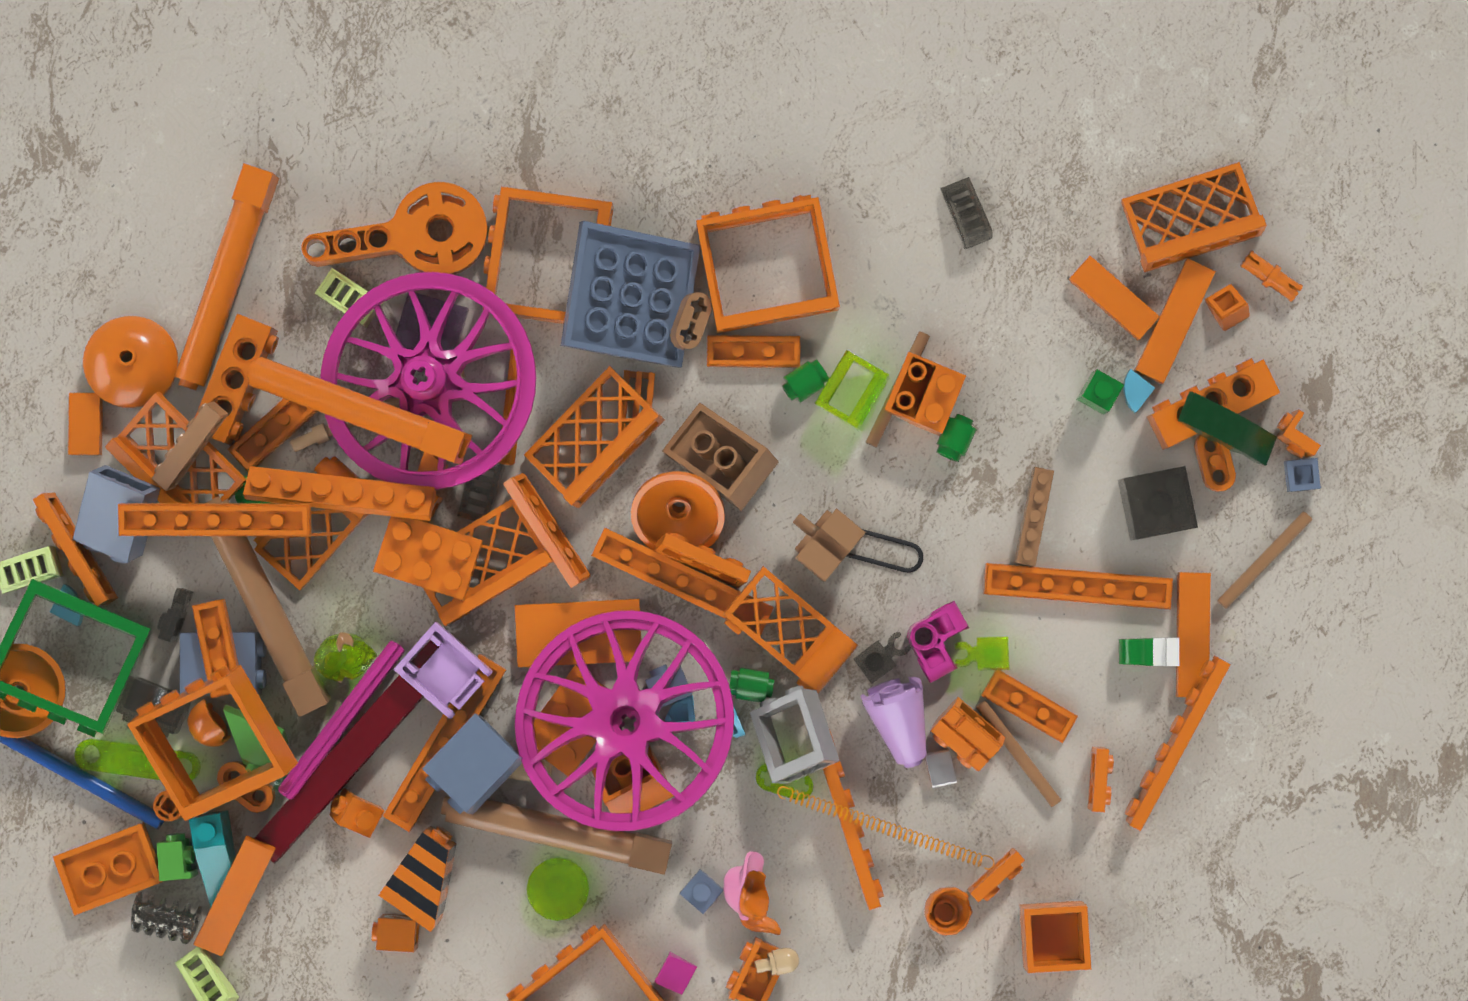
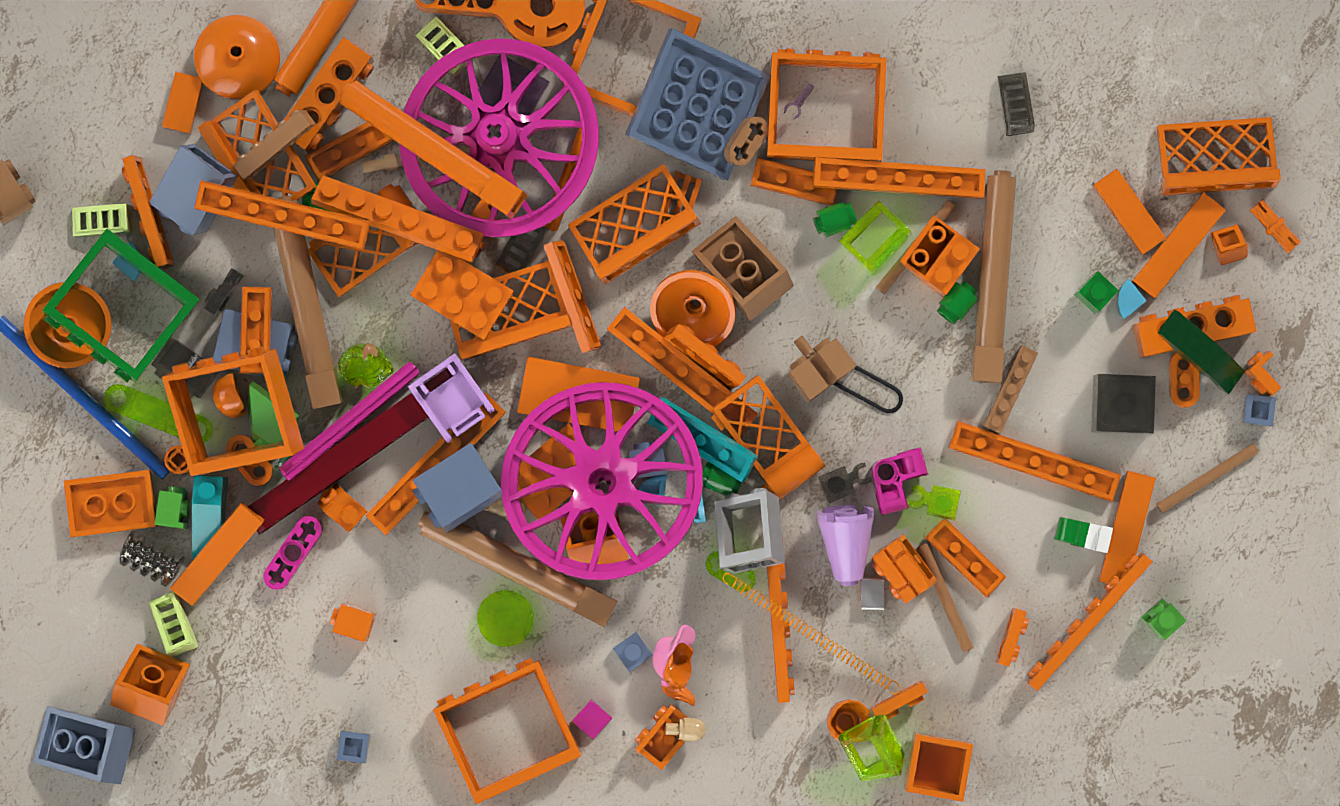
camera: 10 degrees right, 0 degrees up
slope [378,826,457,932] -> none
none -> dark pink beam [263,516,323,590]
none -> teal plate [647,397,758,482]
none -> clear purple hand [784,83,814,120]
none -> orange plate [813,157,986,199]
none -> clear neon green tile [838,714,905,781]
none -> medium nougat brick [970,170,1016,384]
none -> bright green brick [1141,598,1186,640]

